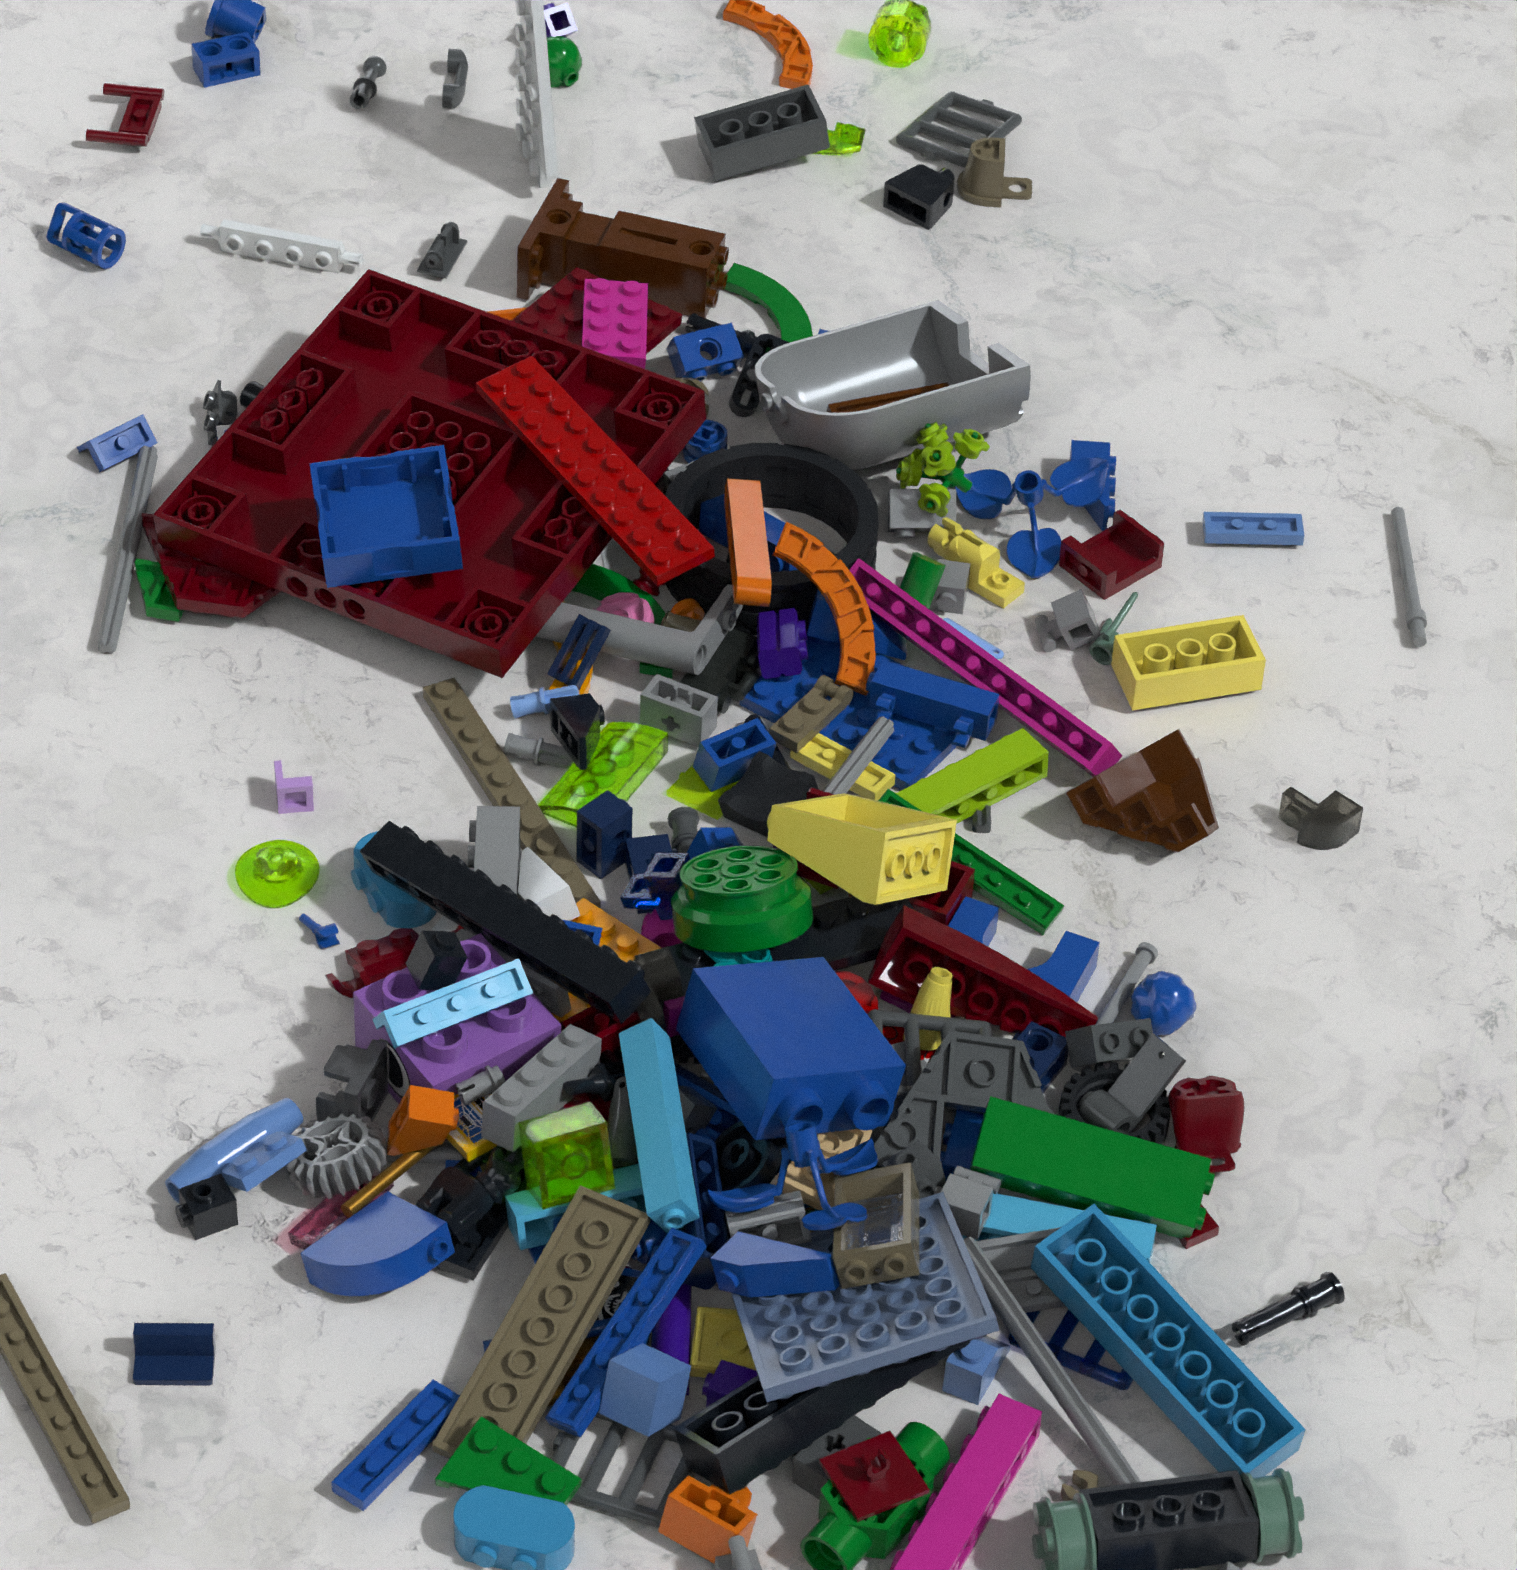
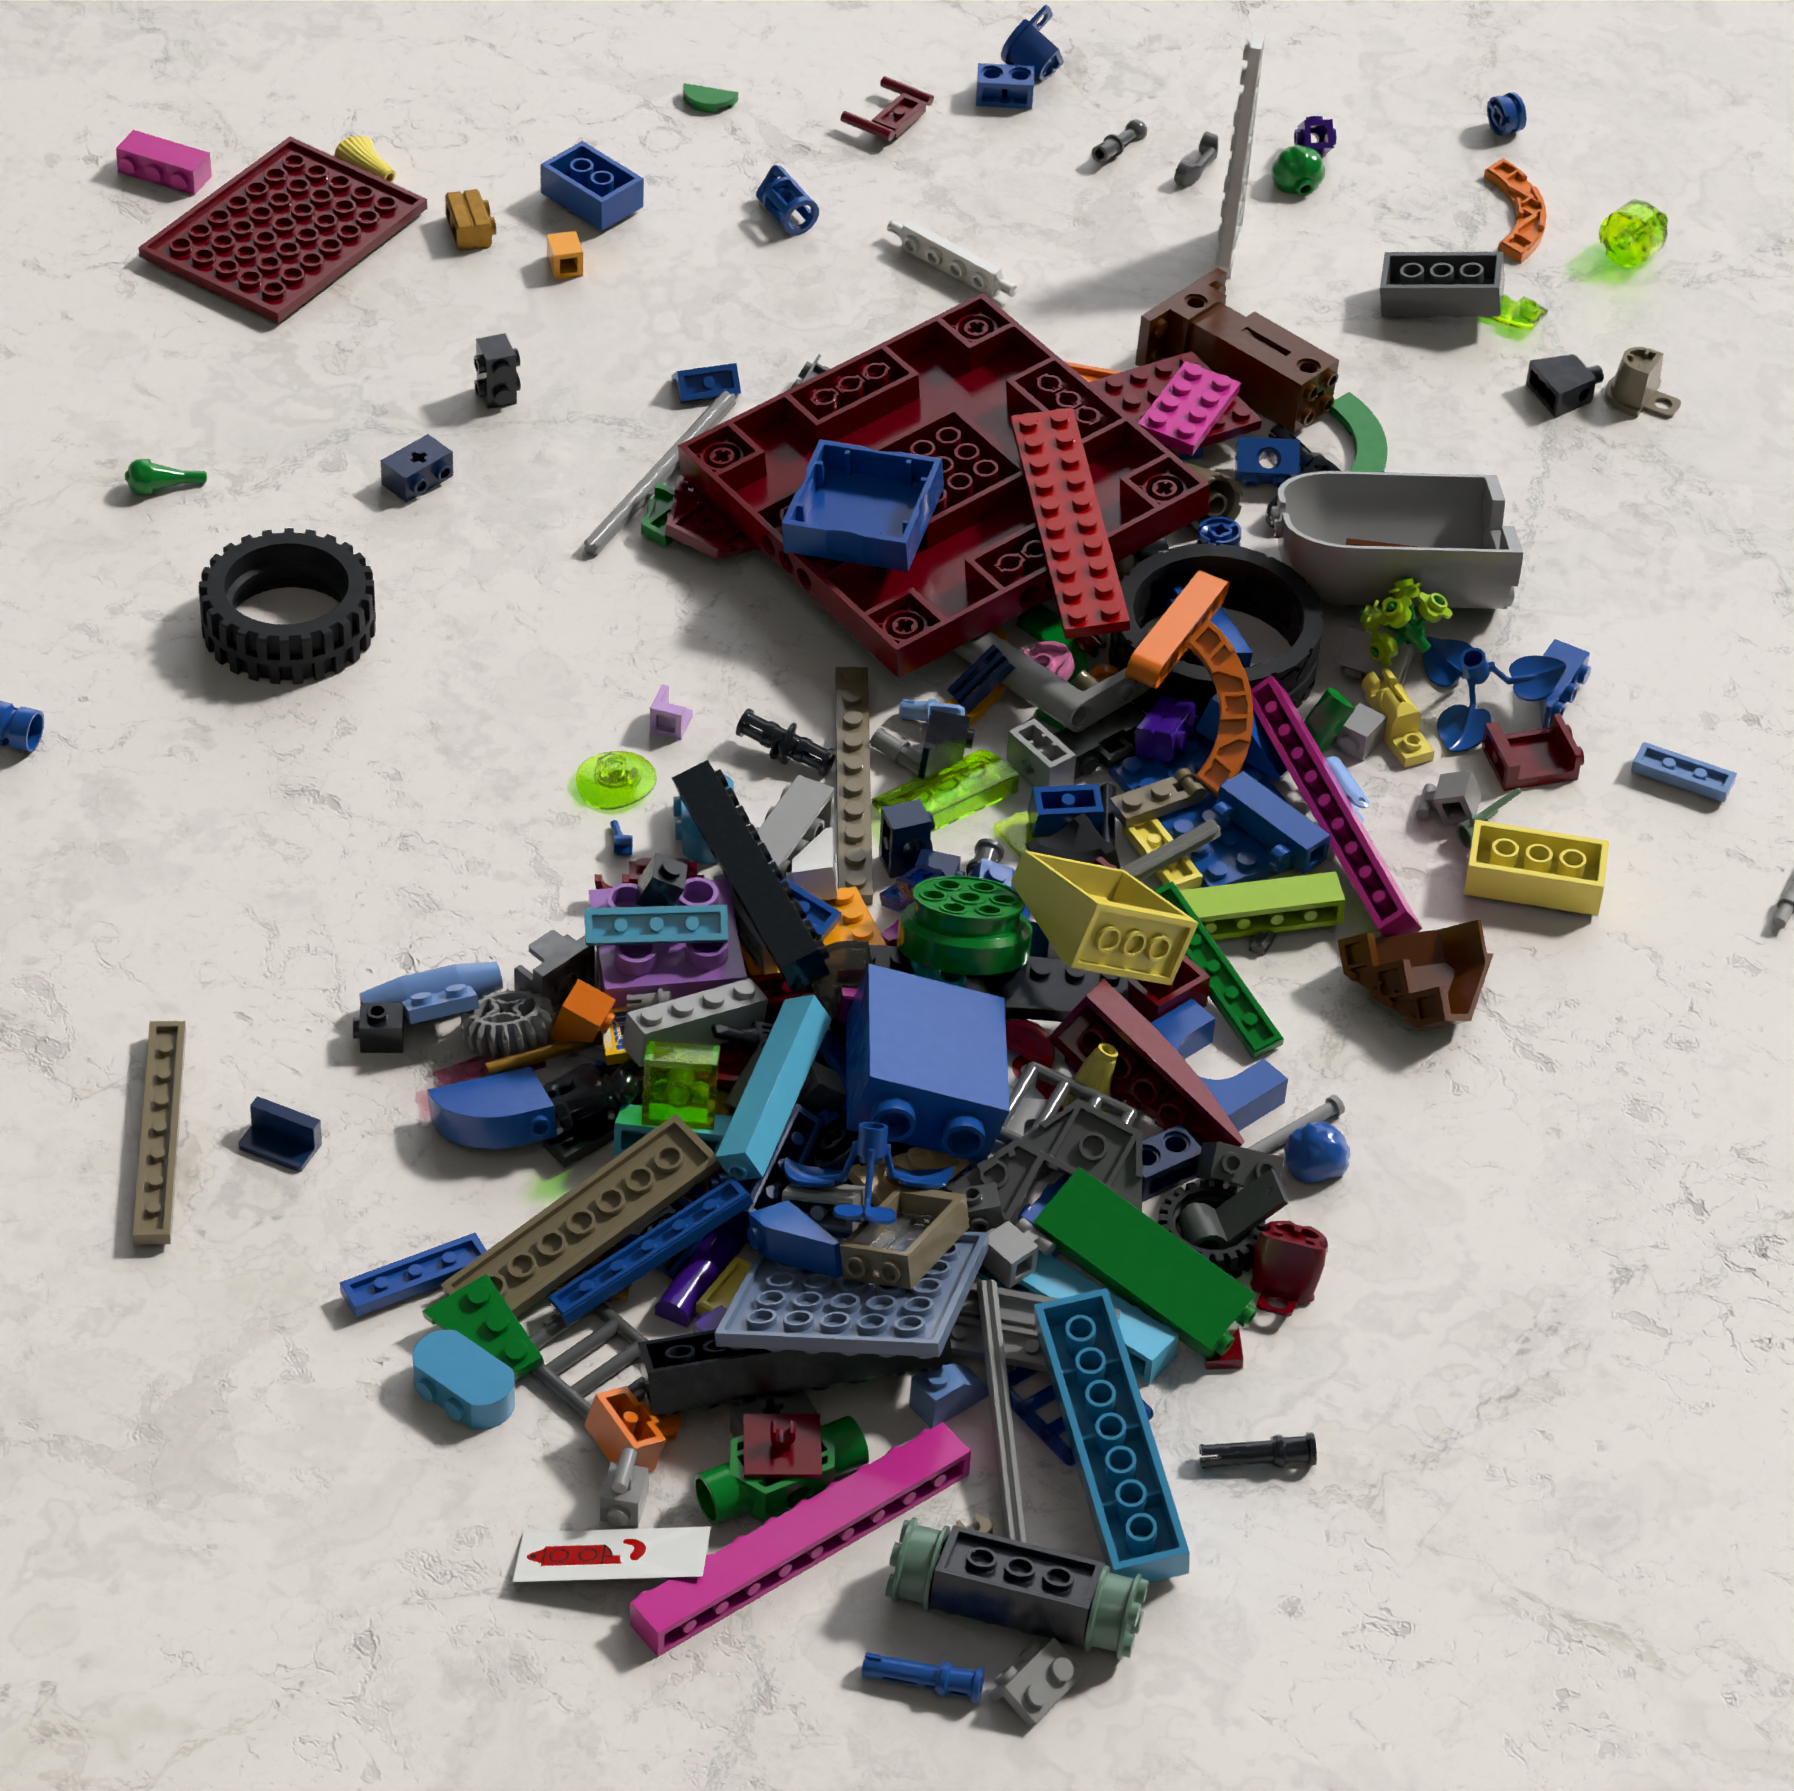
camera: 25 degrees right, 0 degrees up
dark grey hinge [417,222,467,279] -> none
medium blue head [599,1343,691,1437] -> none
dark grey bar [896,91,1022,168] -> none
clear smoke brick [1278,787,1363,850] -> none
none -> black piece [736,708,837,777]

